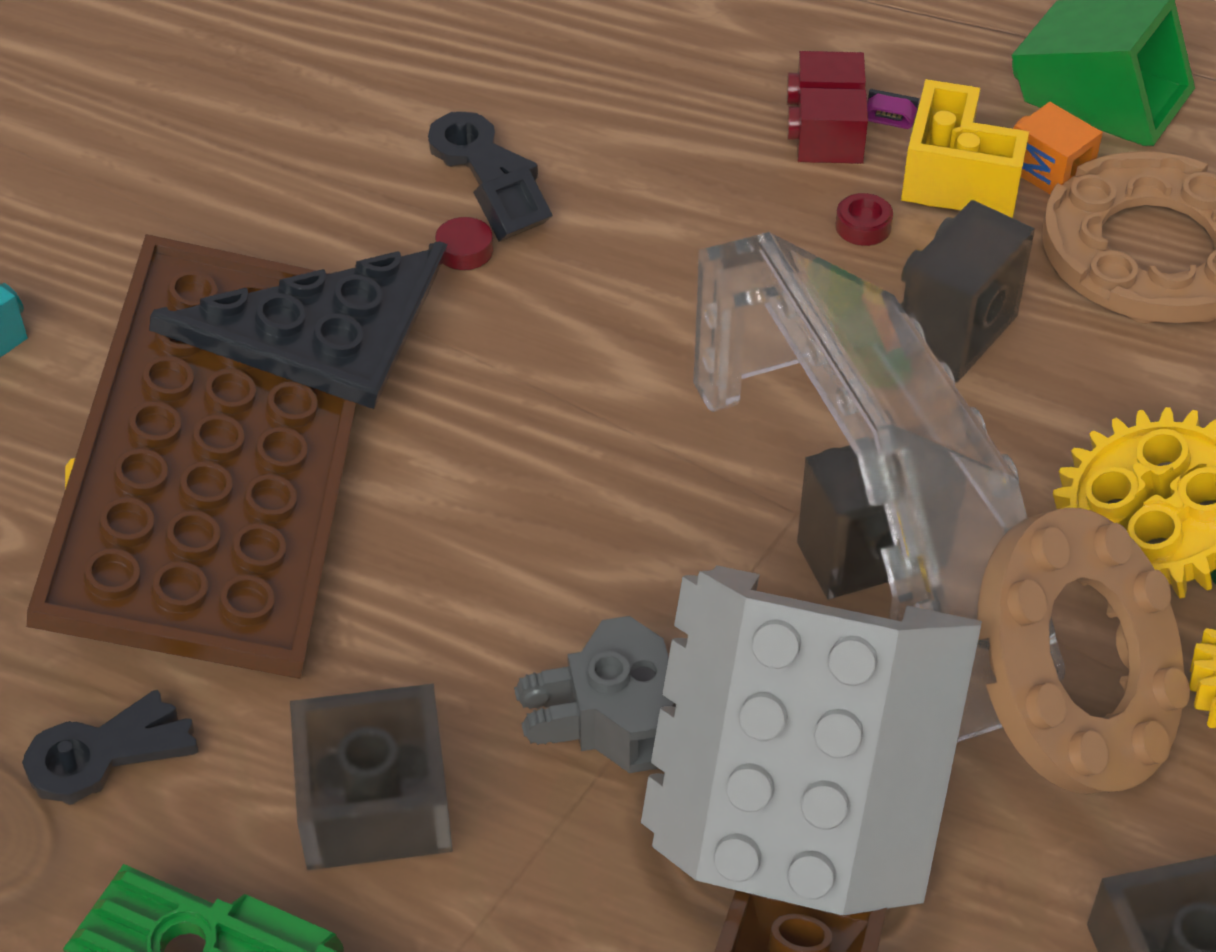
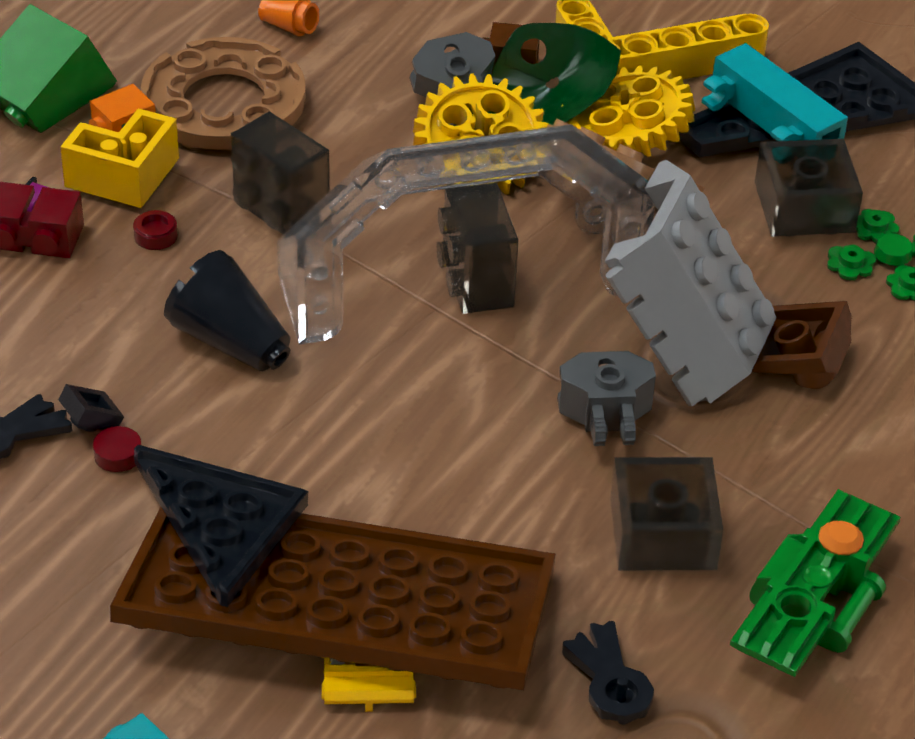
camera: 85 degrees left, 5 degrees down
none -> black cone [164,250,291,371]

